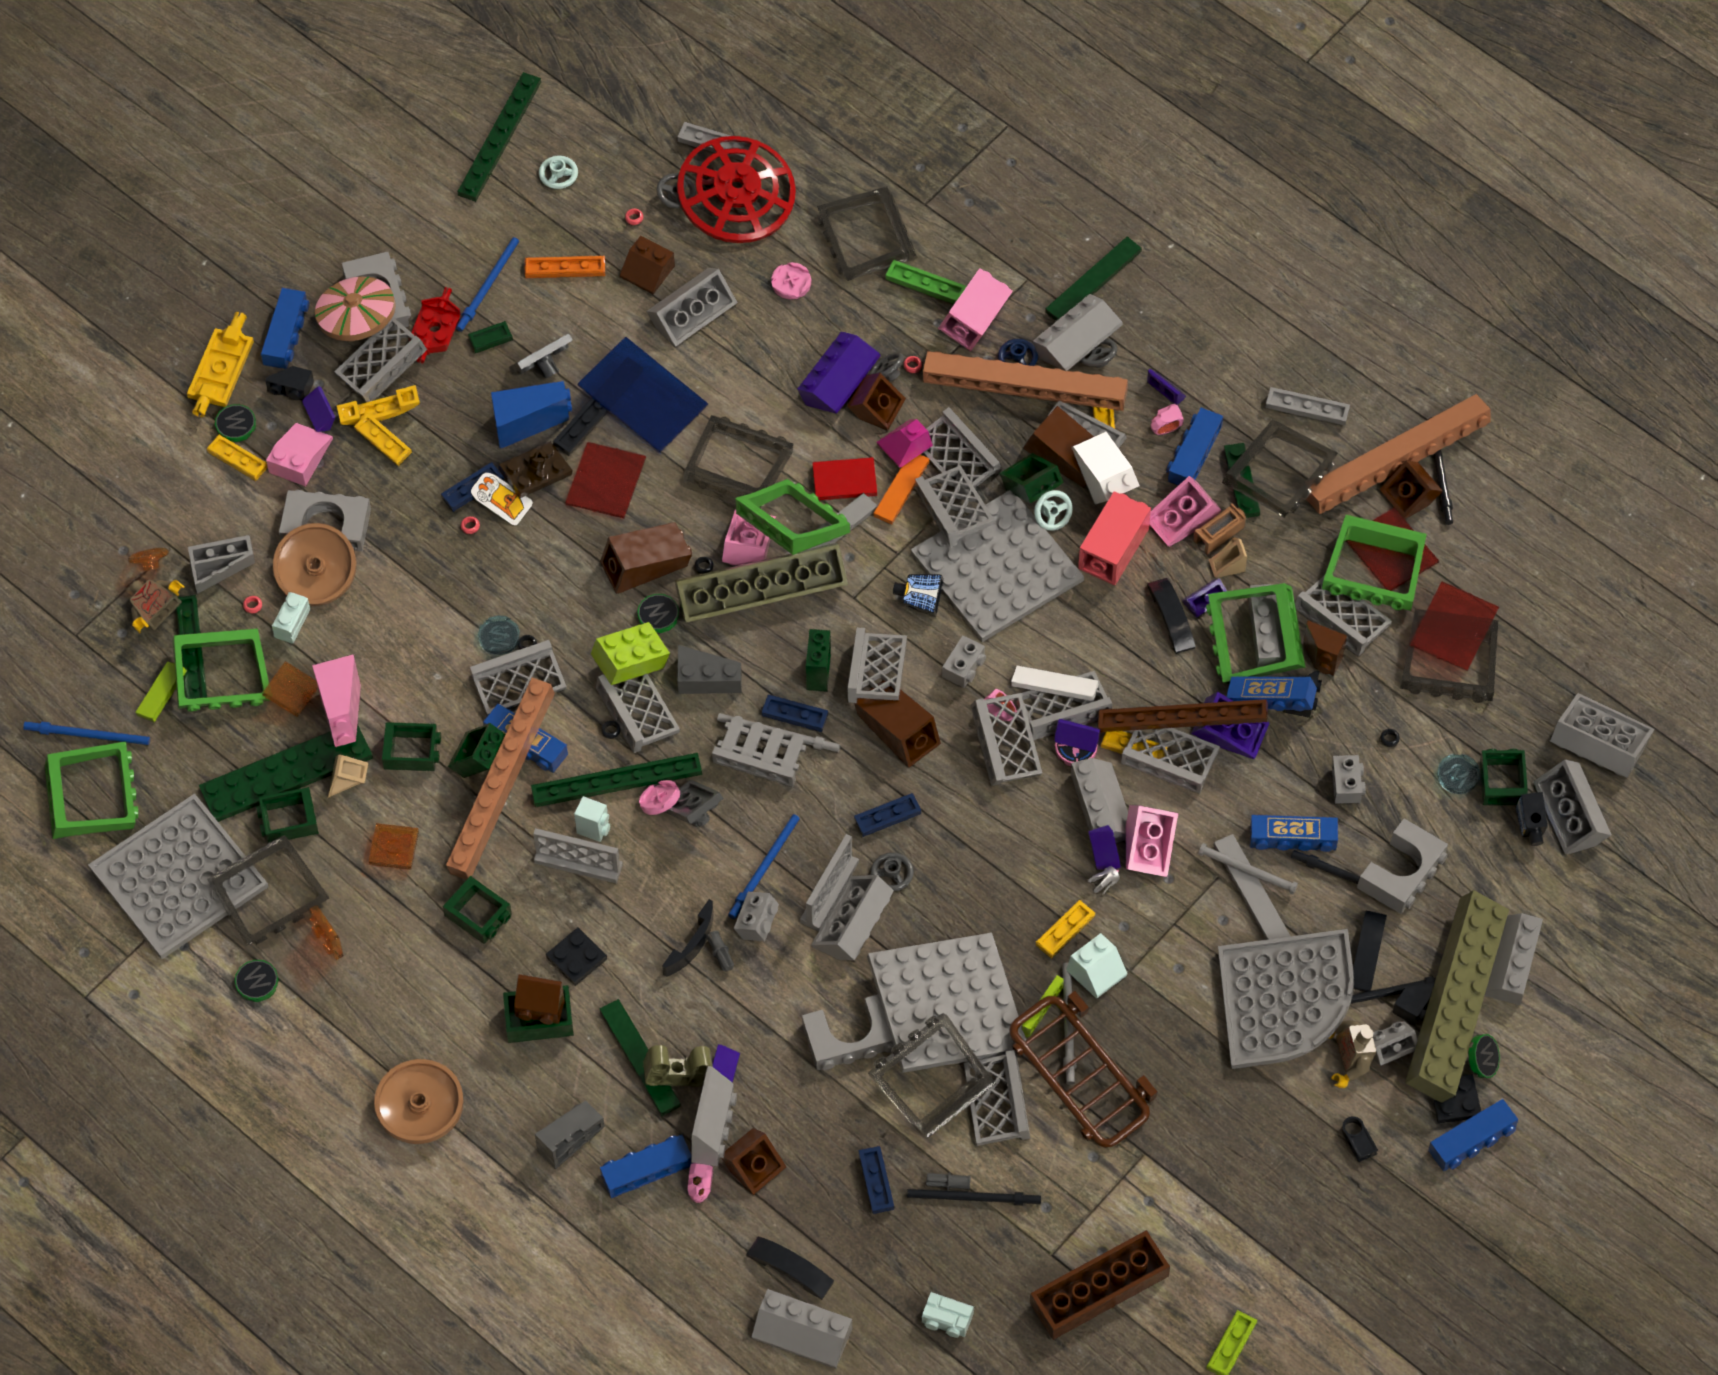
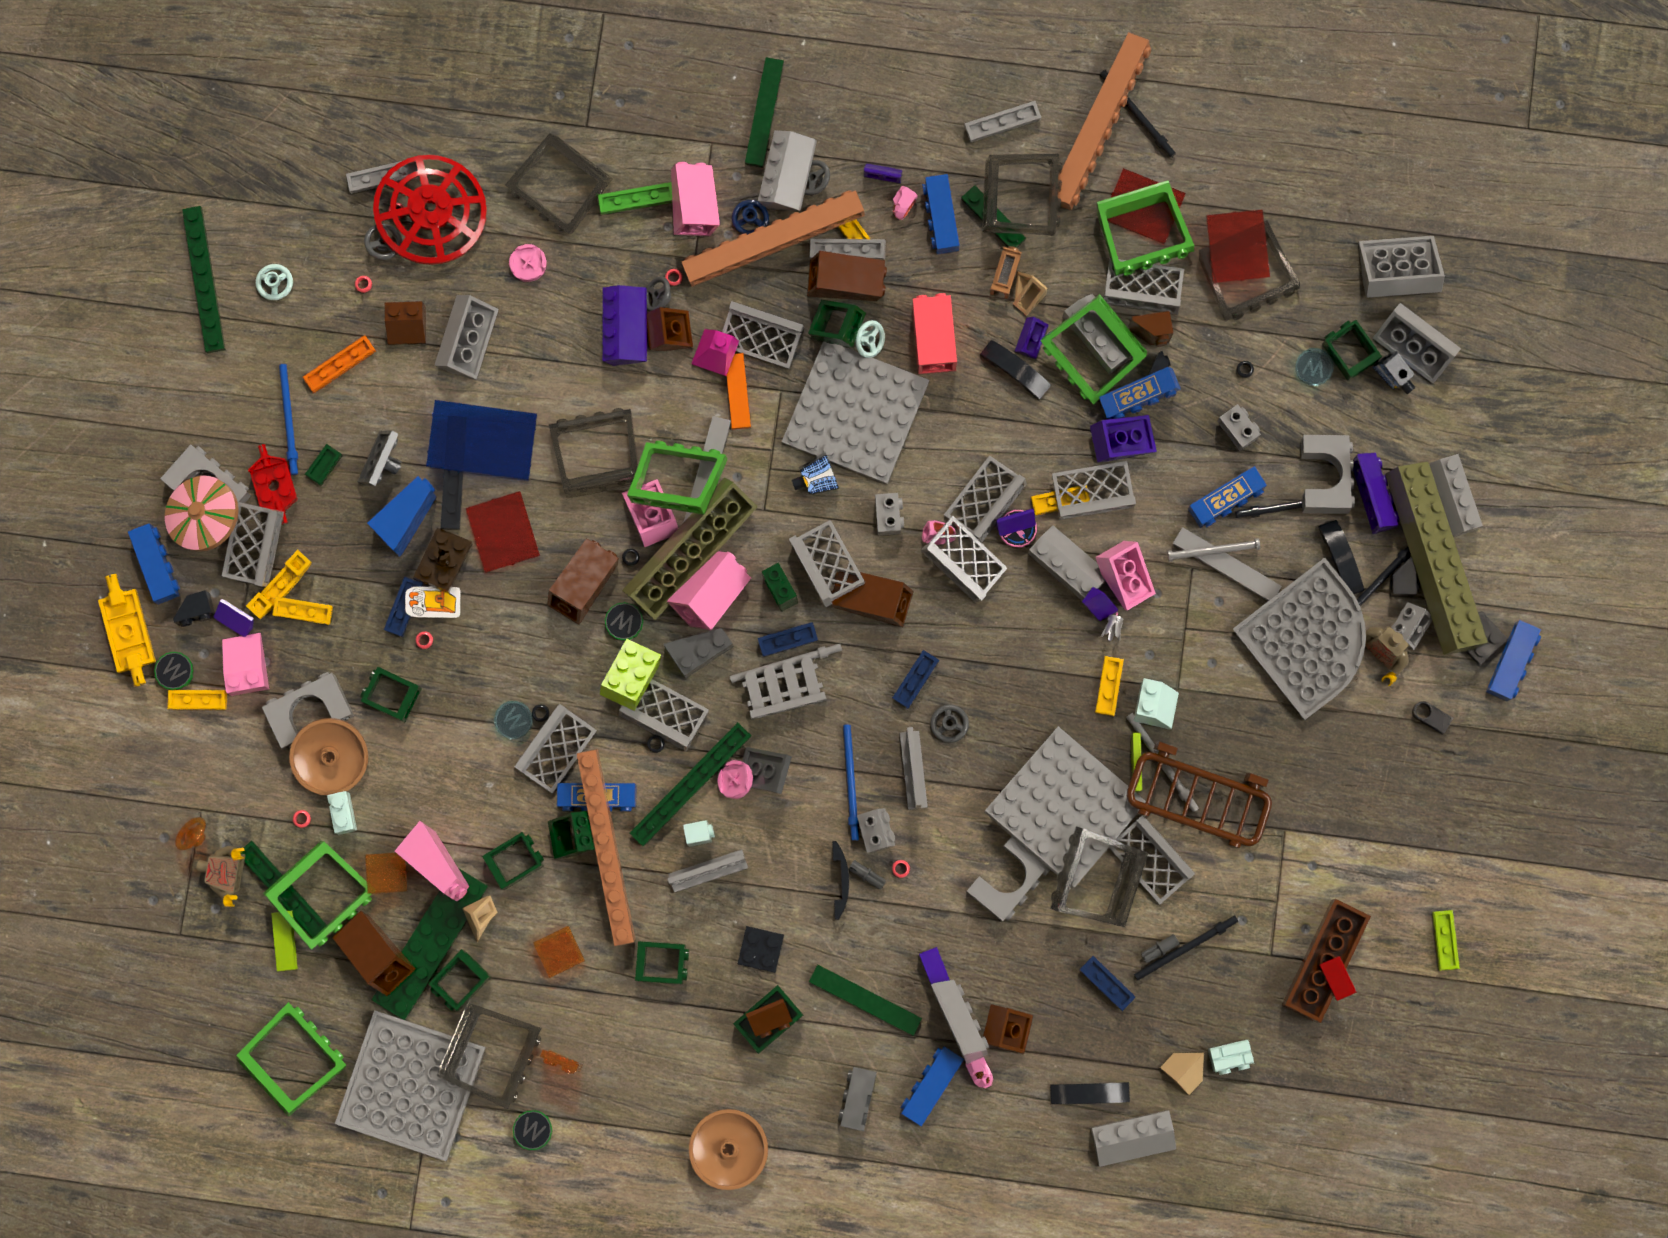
camera: 30 degrees left, 20 degrees up
blue bar [23,721,150,745] -> none
light grey wedge [188,535,255,594] -> none
olive beam [643,1045,713,1087] -> none
light grey slope [811,875,894,960] -> none
red tile [812,457,877,501] -> none
light grey fence [915,465,995,547] -> none
white tile [1011,666,1099,701] -> none
white slope [1072,432,1139,504] -> none
reddish brown plate [1098,699,1268,732] -> none
bright pink slope [1150,476,1222,547] -> none
reddish brown slope [1379,460,1442,519] -> none
tile [1468,1034,1500,1078] -> none
none -> reddish brown slope [333,911,415,996]
none -> dark green window [360,667,422,723]
none -> bright pink slope [667,551,751,630]
none -> coral piece [892,860,910,878]
none -> tan slope [1160,1053,1204,1095]
none -> red slope [1320,956,1357,1001]
none -> dark purple slope [1353,453,1399,534]

